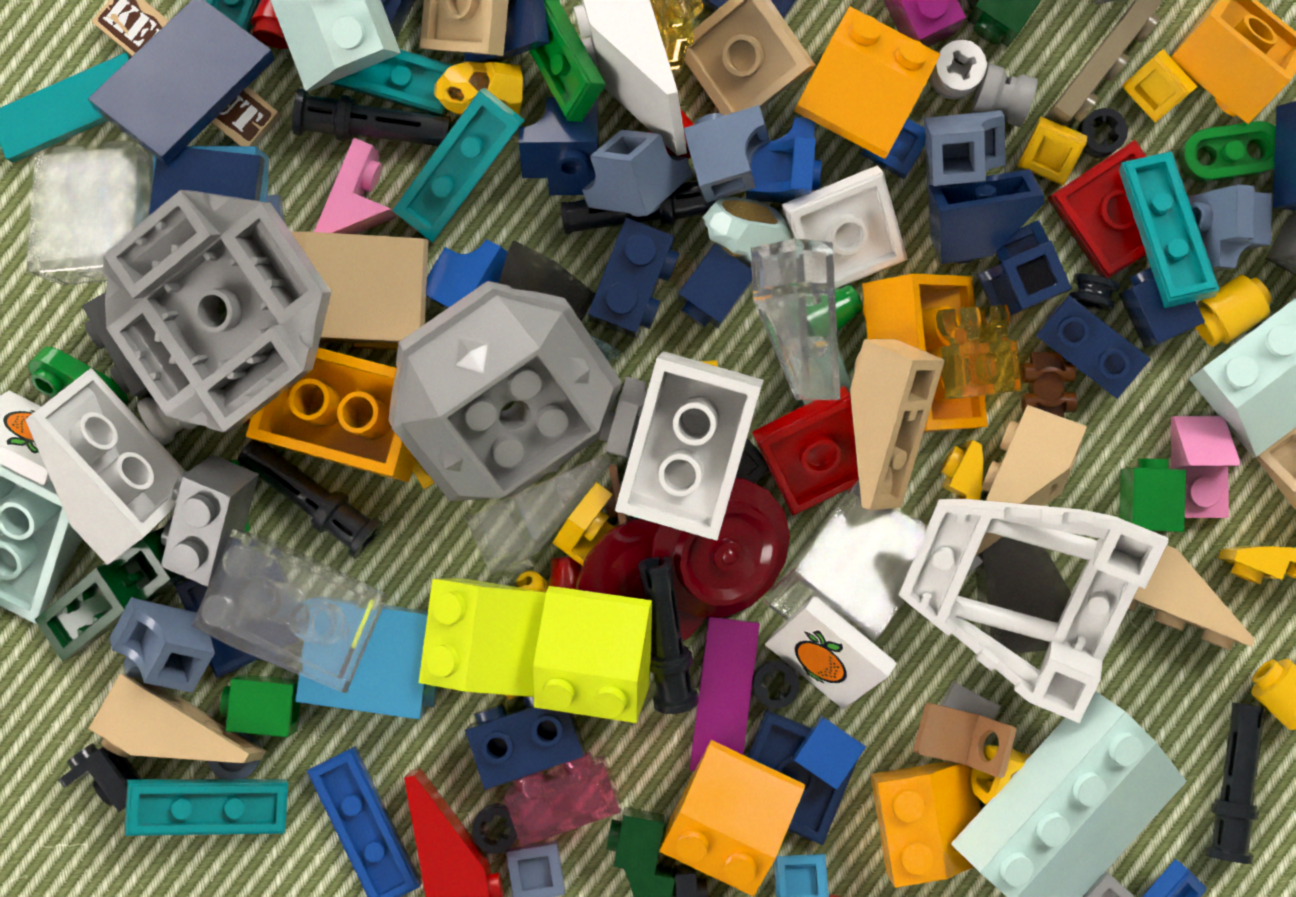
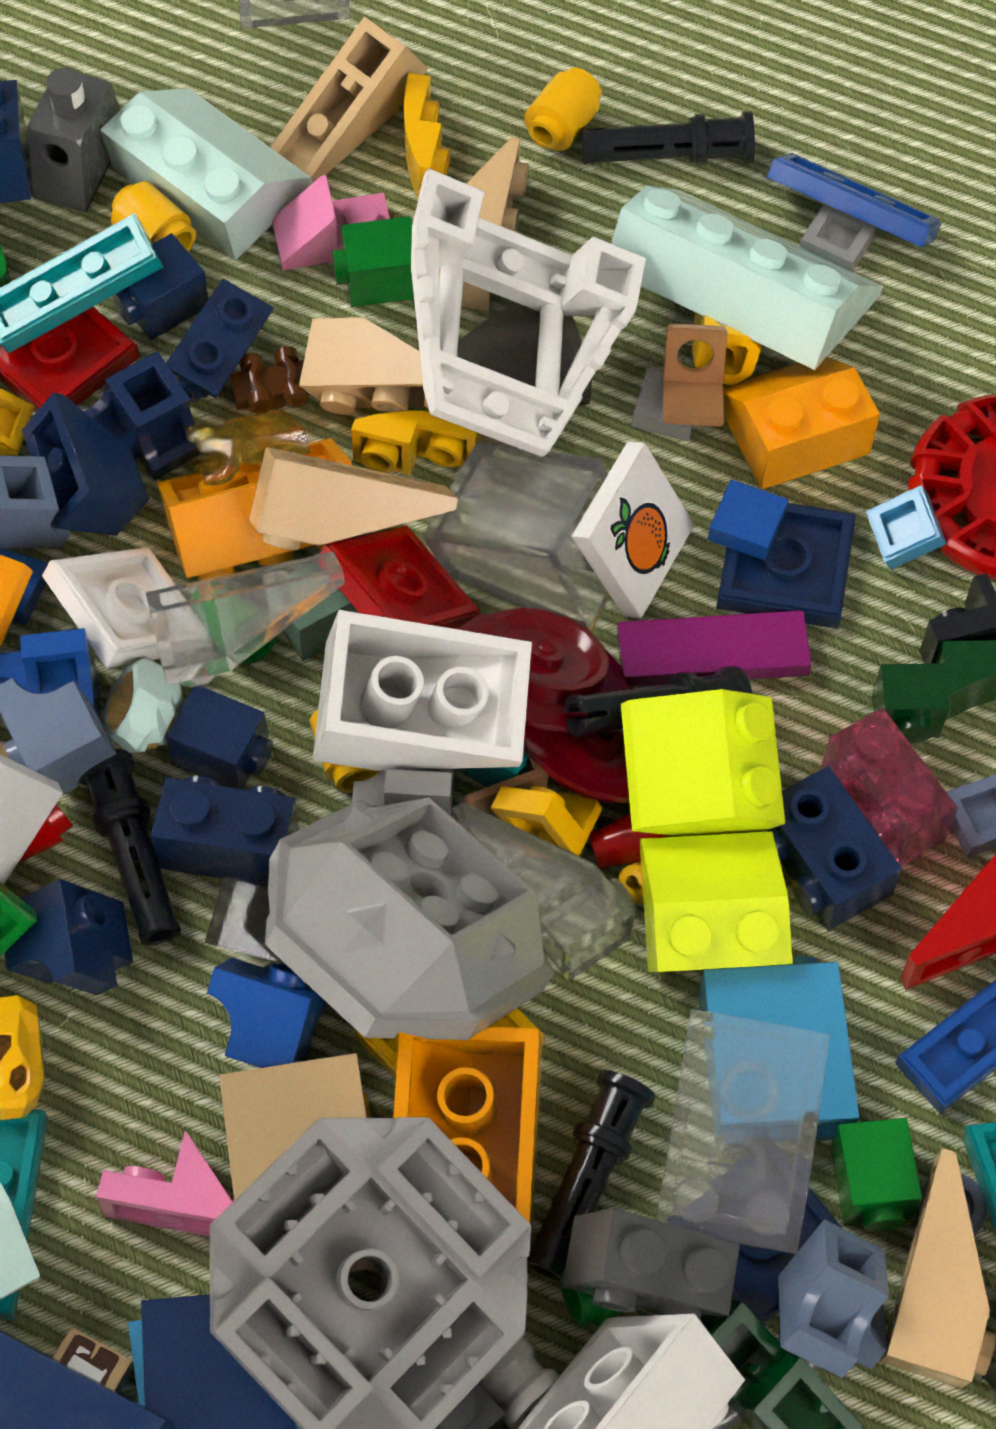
camera: 105 degrees left, 25 degrees down
black pin [292,89,451,146] -> none
teal plate [392,88,525,242] -> none
black bush [472,803,520,854] -> none
sand blue brick [582,130,692,216] -> none
light orange slope [659,740,805,897] -> none
black bush [752,660,799,708] -> none
black bush [1069,273,1120,311] -> none
sand blue brick [1188,184,1272,272] -> none

